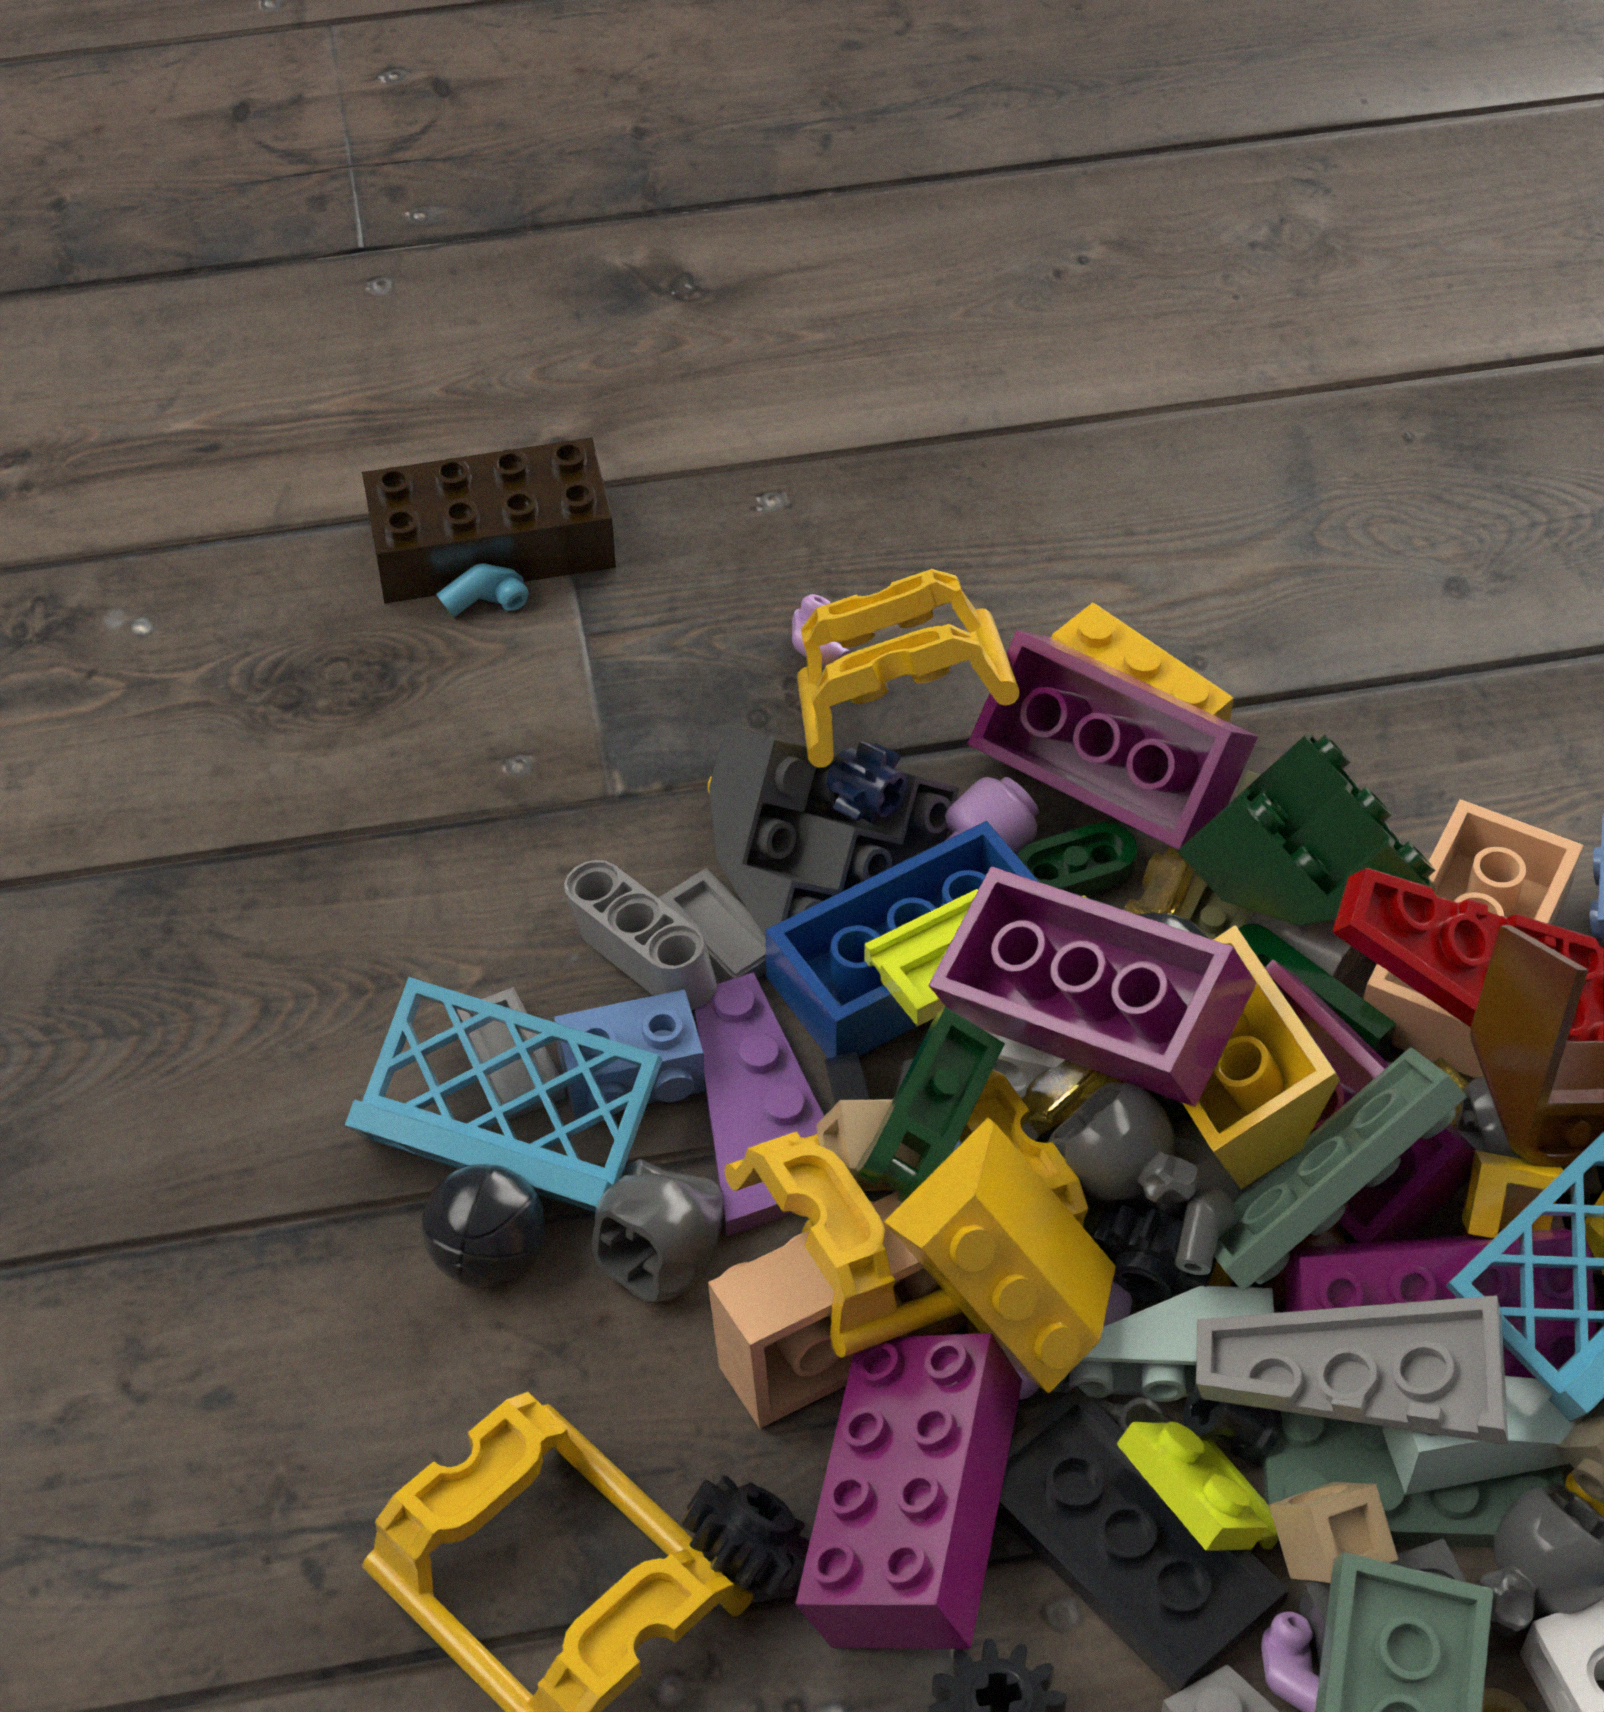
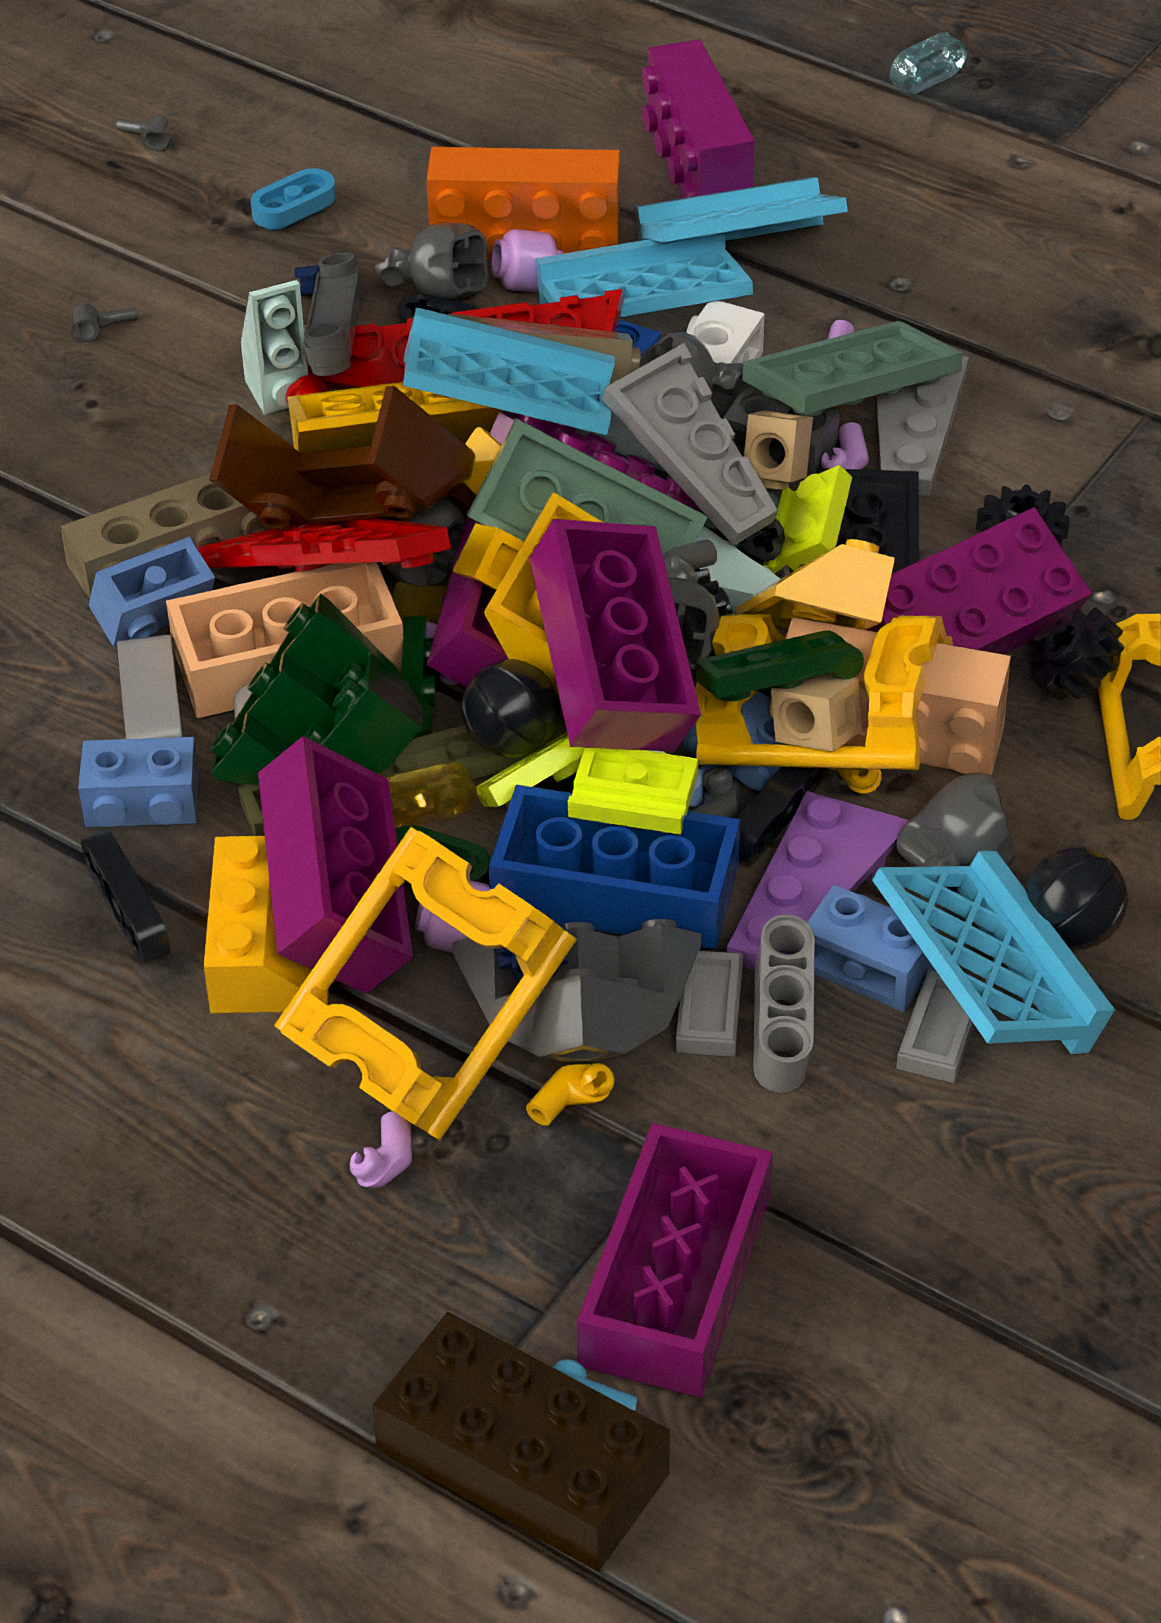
camera: 135 degrees left, 5 degrees down
none -> medium blue brick [78,737,199,827]
none -> black beam [81,830,171,964]
none -> light grey beam [117,634,183,739]
none -> yellow panel [453,523,524,590]
none -> magenta brick [577,1123,773,1398]

